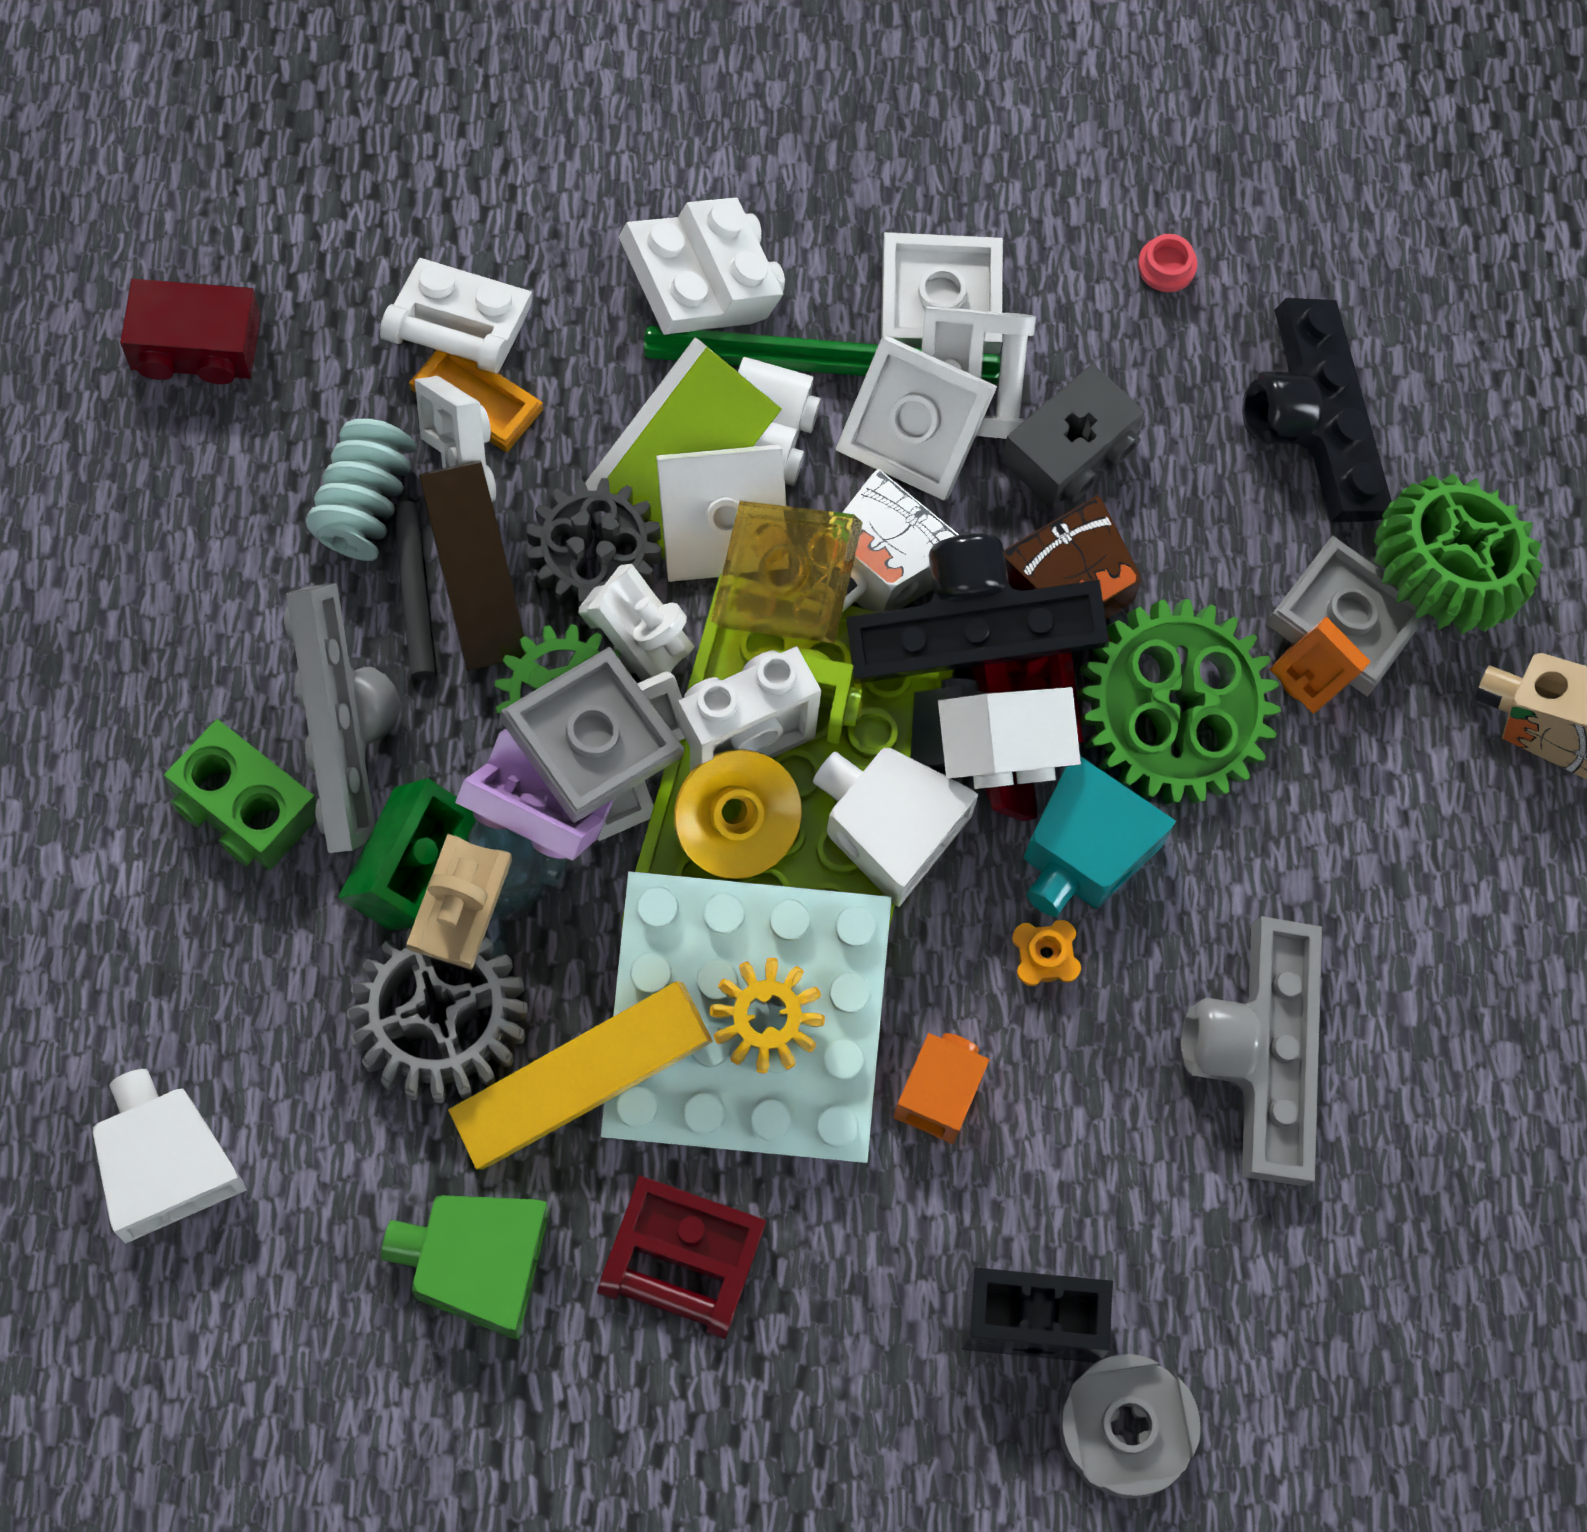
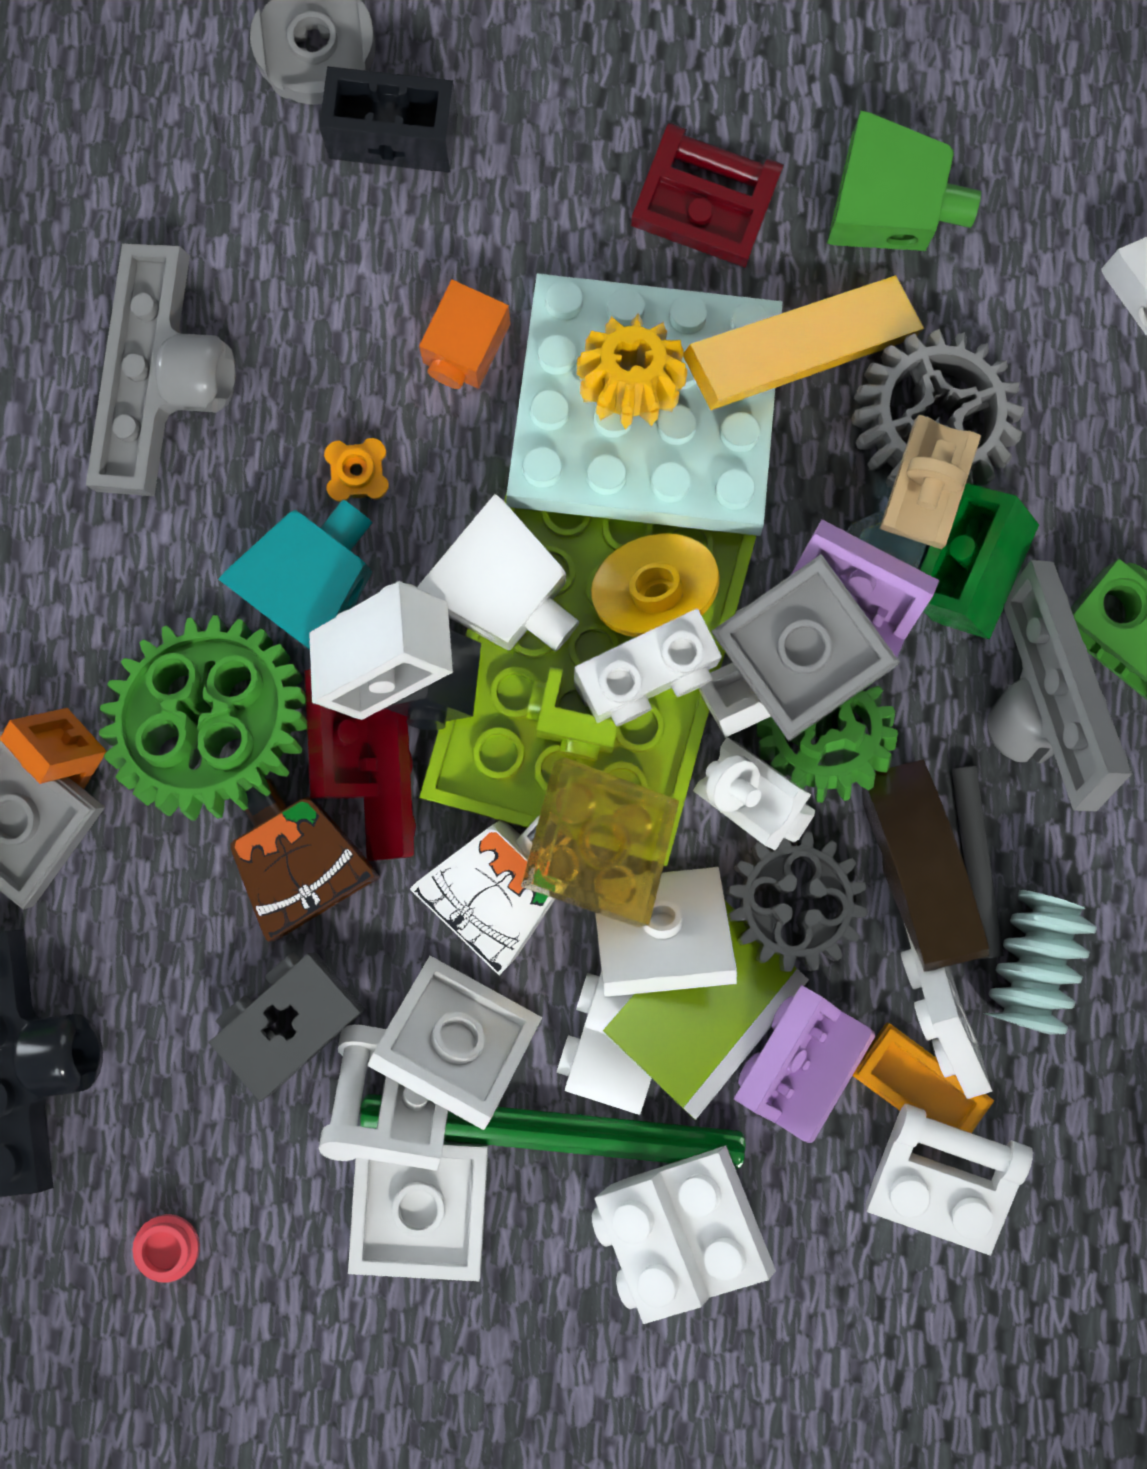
camera: 175 degrees left, 15 degrees up
black plate [846,533,1109,684] -> none
none -> lavender bracket [734,985,875,1143]

